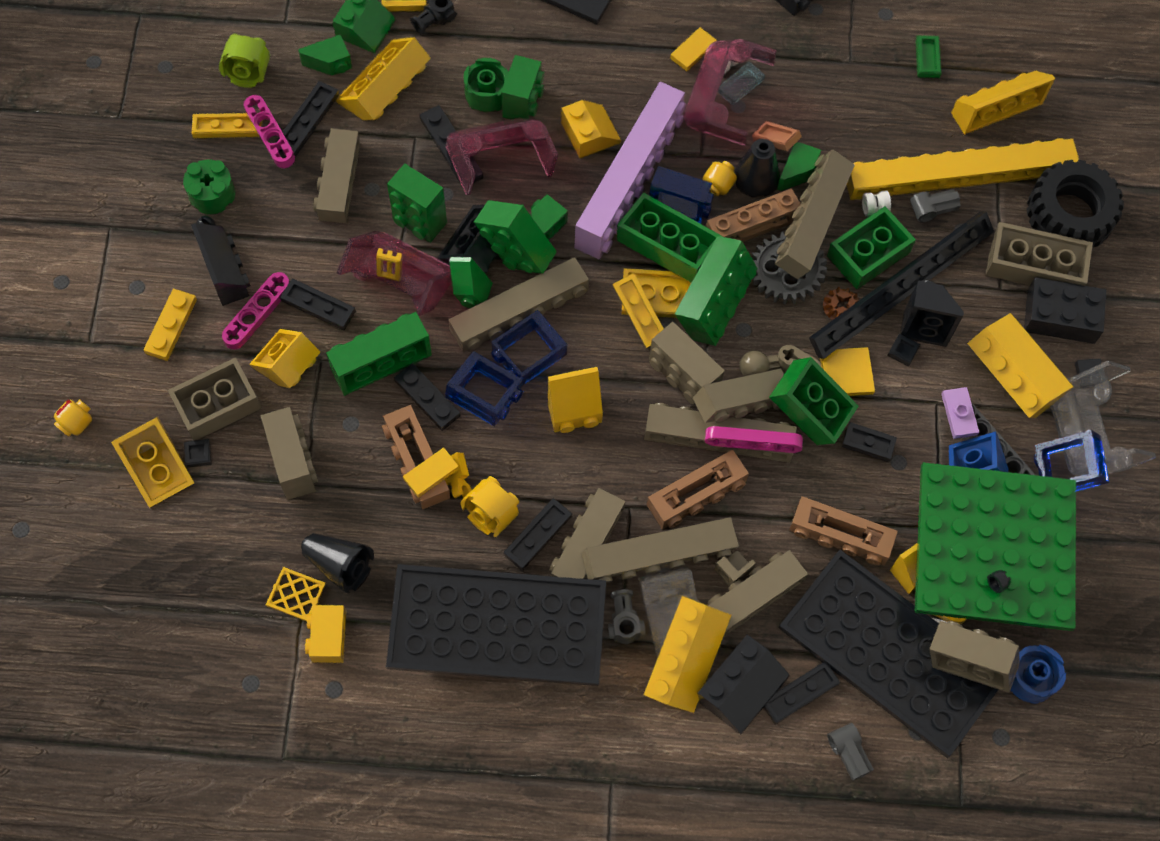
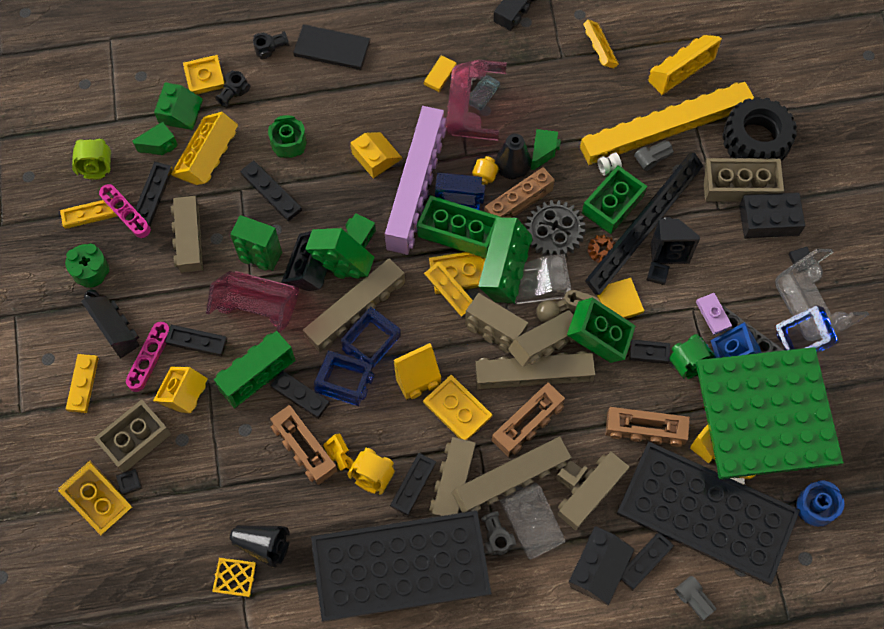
camera: 10 degrees left, 0 degrees up
yellow head [54,399,92,437] -> none
dark tan brick [260,407,318,500] -> none
yellow brick [305,605,347,663] -> none
yellow tile [376,248,402,281] -> none
yellow tile [403,447,459,498] -> none
clear pink windscreen [446,118,558,196] -> none
green slope [450,257,493,309] -> none
green brick [501,55,545,124] -> none
yellow slope [644,596,732,713] -> none
dark pink beam [705,426,803,453] -> none
nougat tile [752,121,802,151] -> none
dark tan brick [775,149,855,279] -> none
green tile [915,35,941,78] -> none
dark tan brick [930,621,1019,693] -> none
yellow slope [967,313,1074,418] -> none
black hinge [987,570,1011,593] -> none
none -> yellow plate [423,375,493,441]
none -> clear slope [513,254,571,305]
none -> yellow plate [583,20,619,69]
none -> green brick [669,334,716,379]

